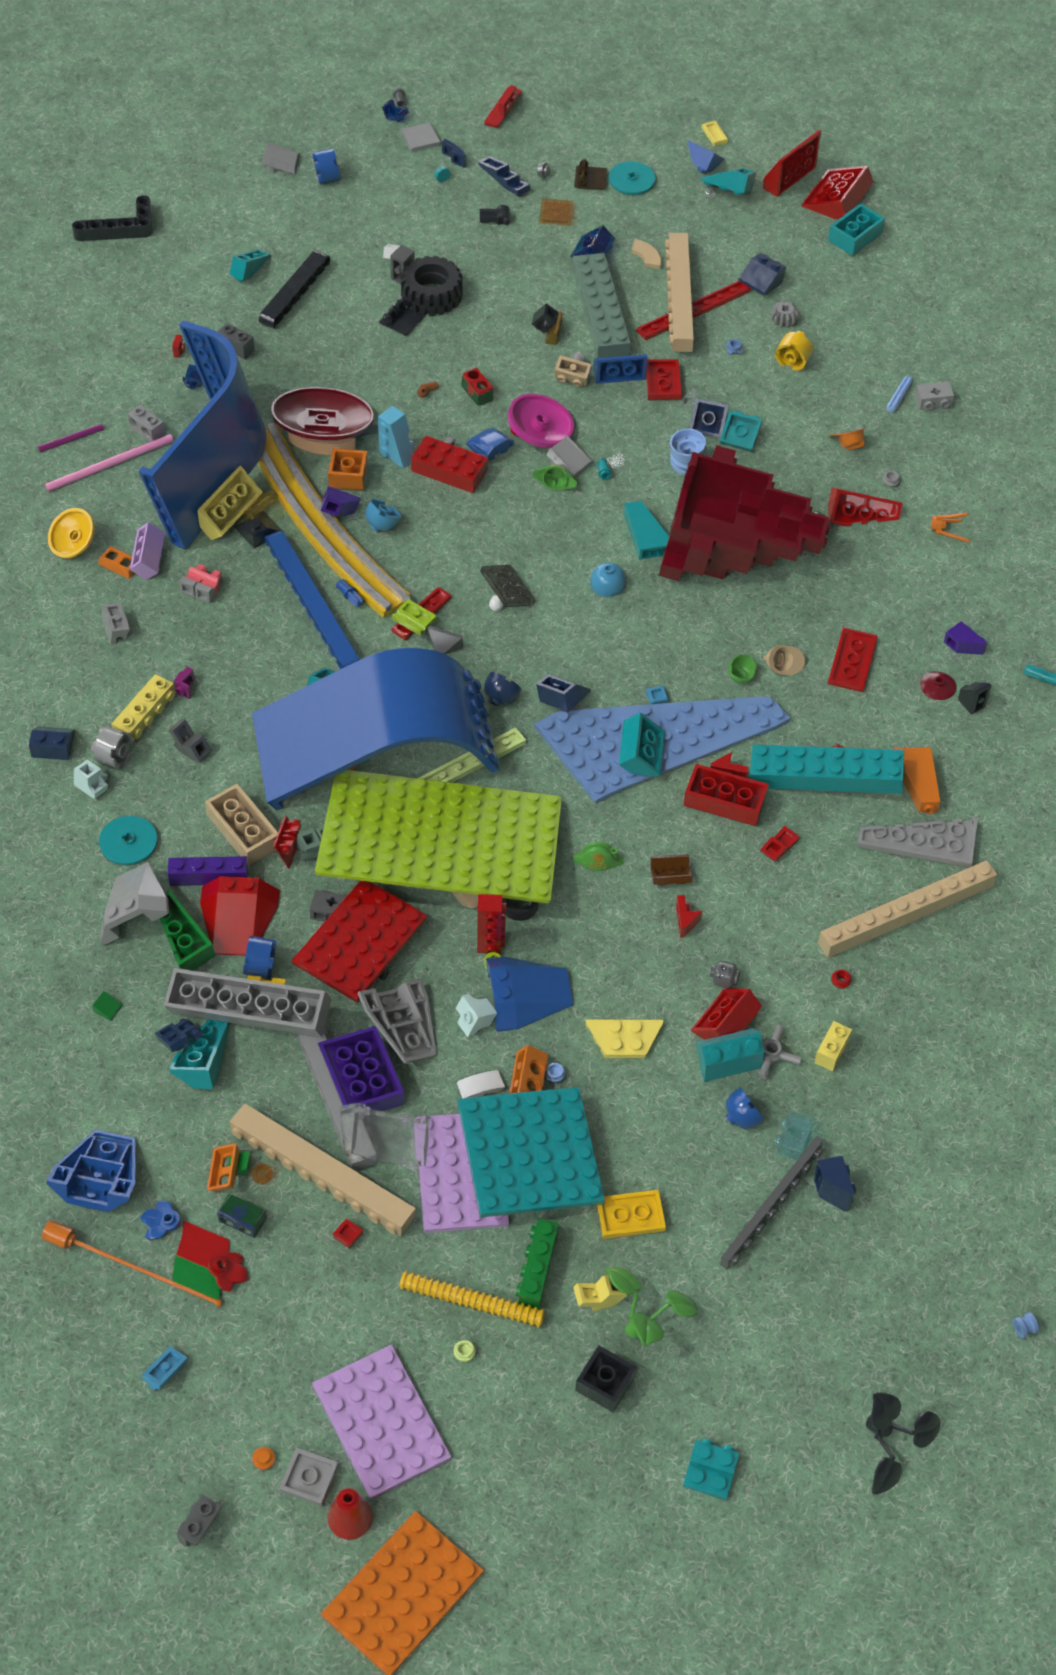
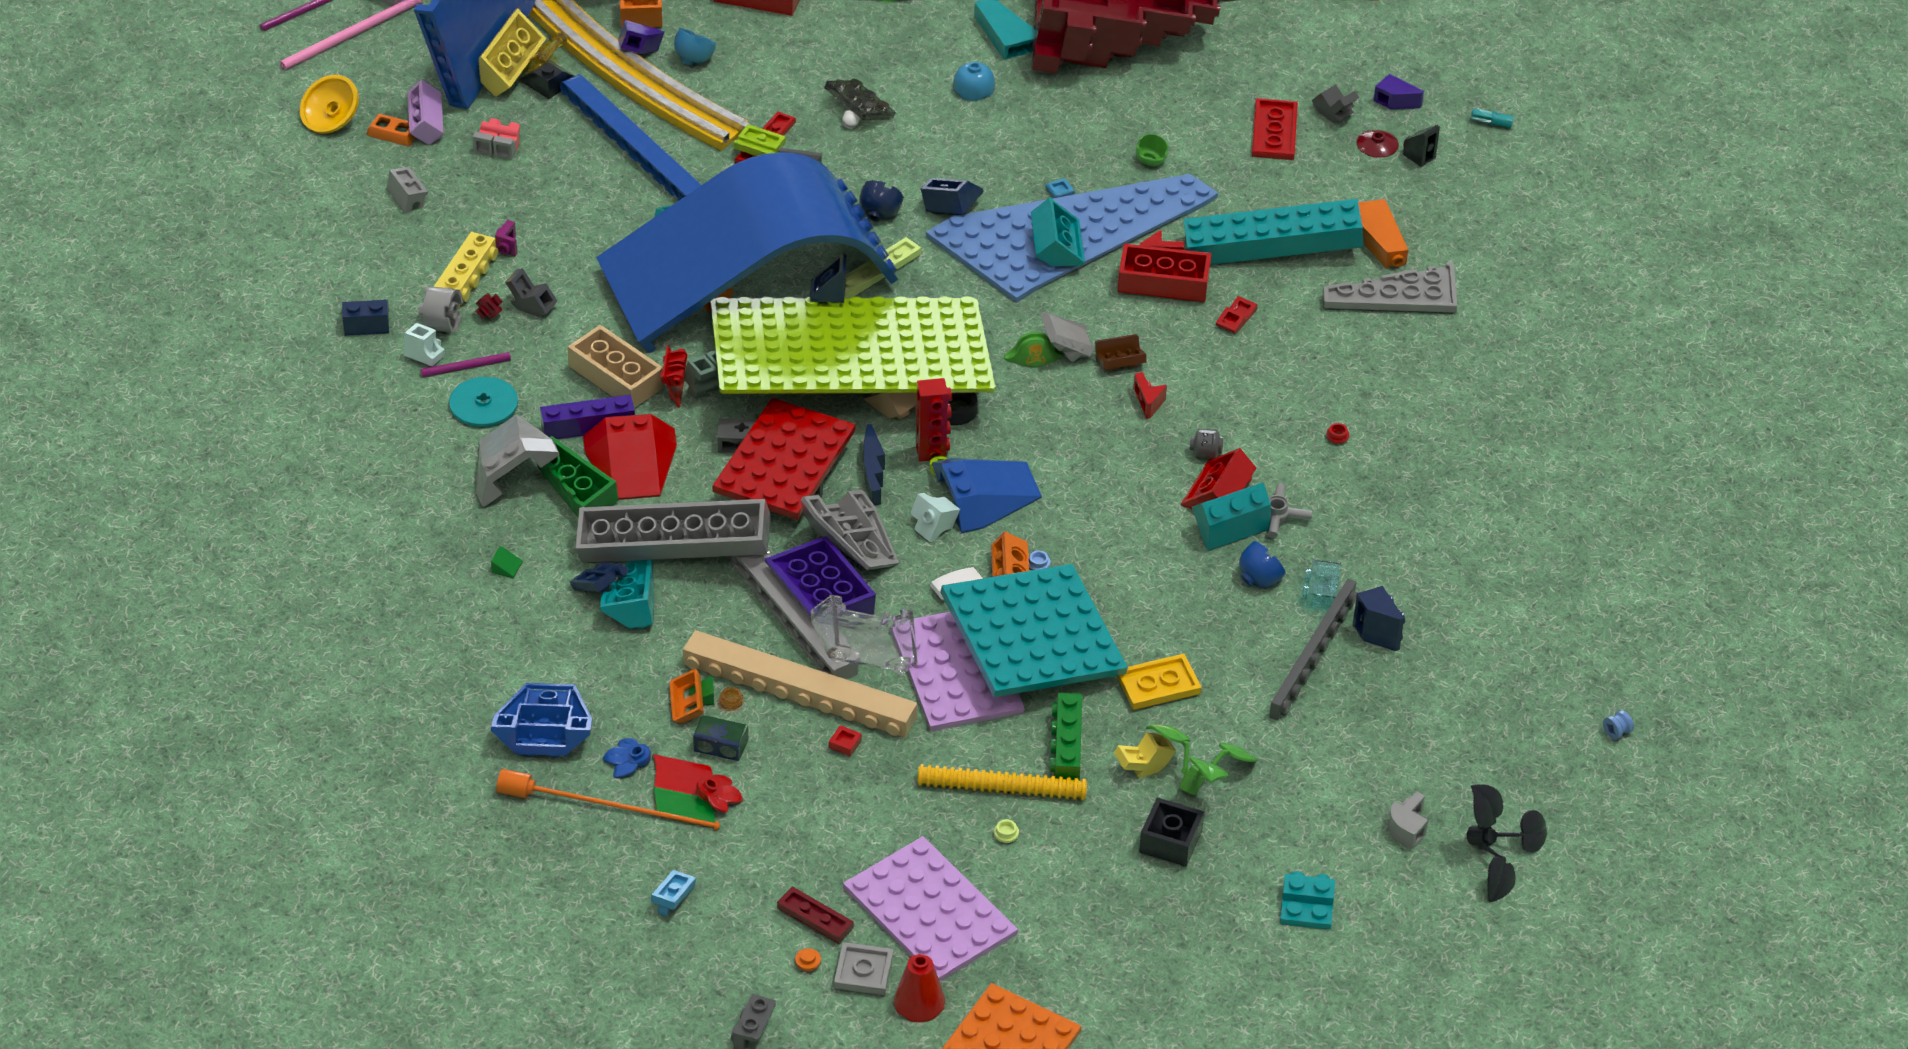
camera: 10 degrees left, 10 degrees down
blue brick [243,936,277,979] -> none
blue axle [336,579,364,607] -> none
light yellow wing [585,1020,663,1058] -> none
tan piece [763,645,805,676] -> none
light yellow brick [814,1021,852,1071] -> none
tan brick [818,860,997,958] -> none
none -> magenta bar [420,352,511,378]
none -> dark red gear [475,293,503,320]
none -> dark red plate [777,886,854,944]
none -> dark blue slope [810,253,846,303]
none -> dark blue slope [864,424,885,506]
none -> light grey slope [1041,312,1095,362]
none -> dark grey brick [1311,85,1359,123]
none -> light grey brick [1388,791,1428,850]

